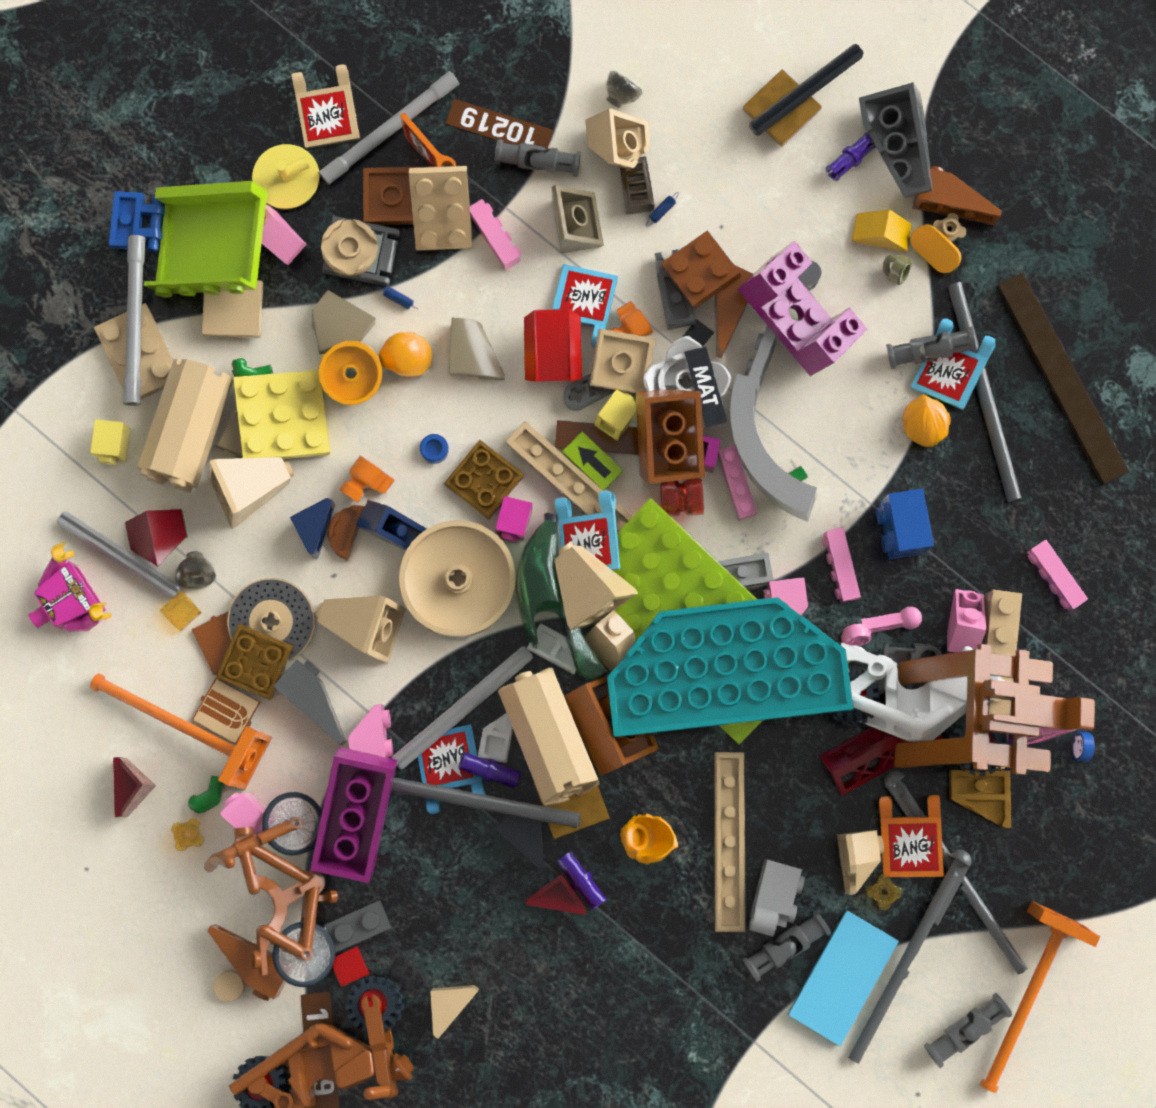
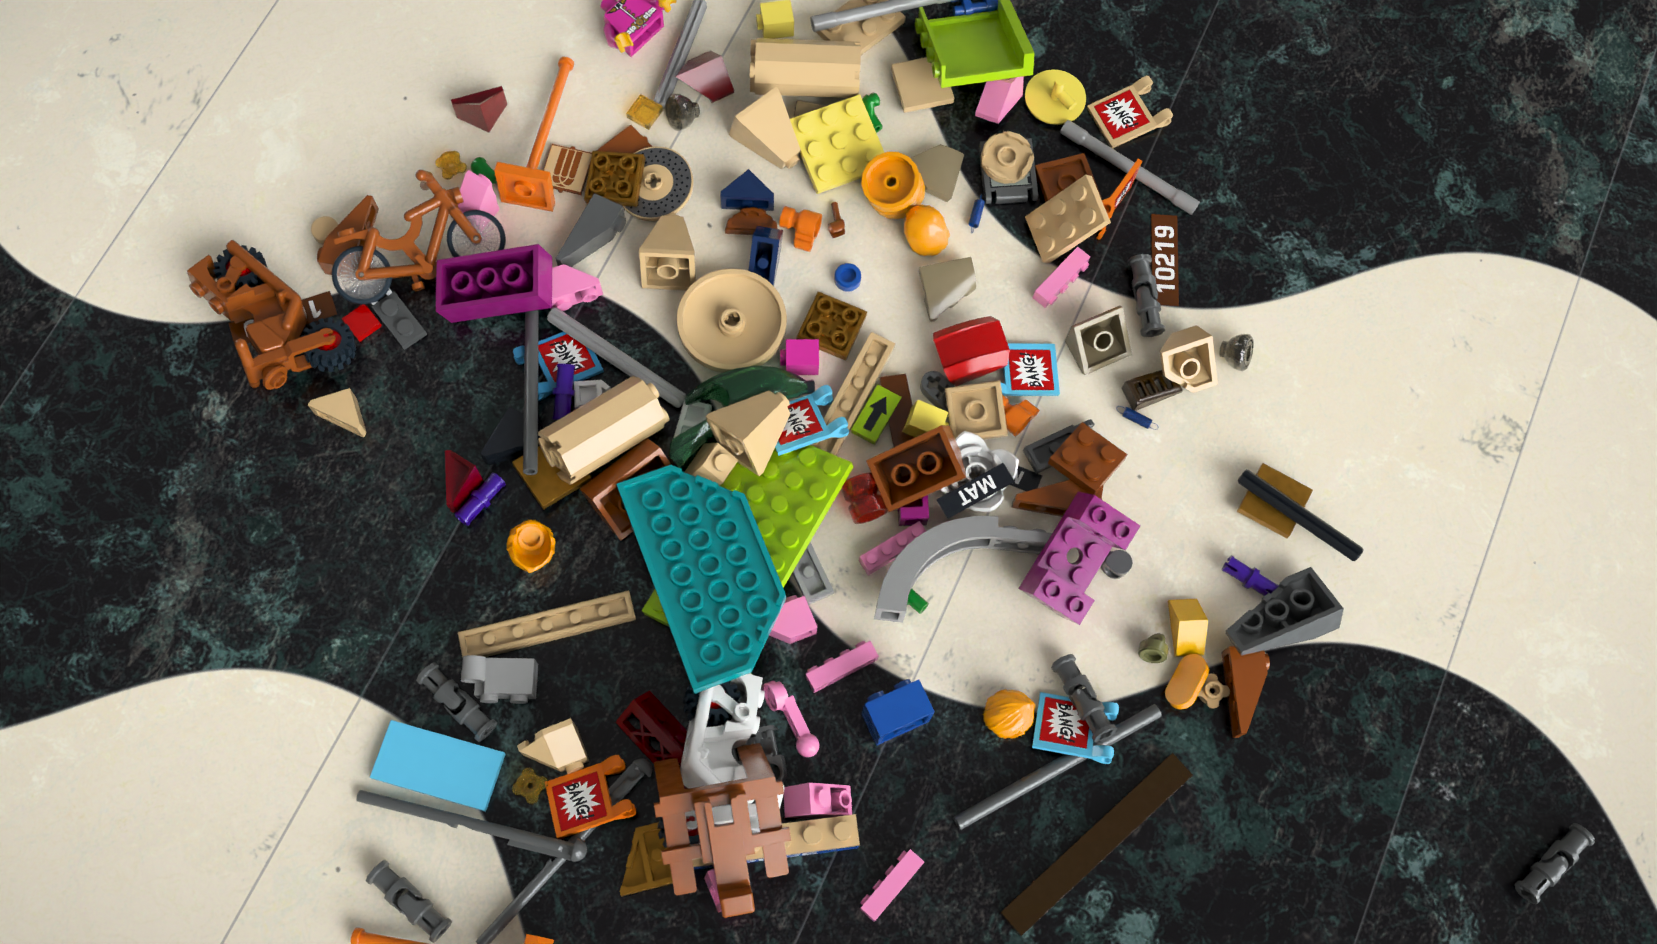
camera: 70 degrees right, 10 degrees down
none -> dark orange hand [828,202,845,238]

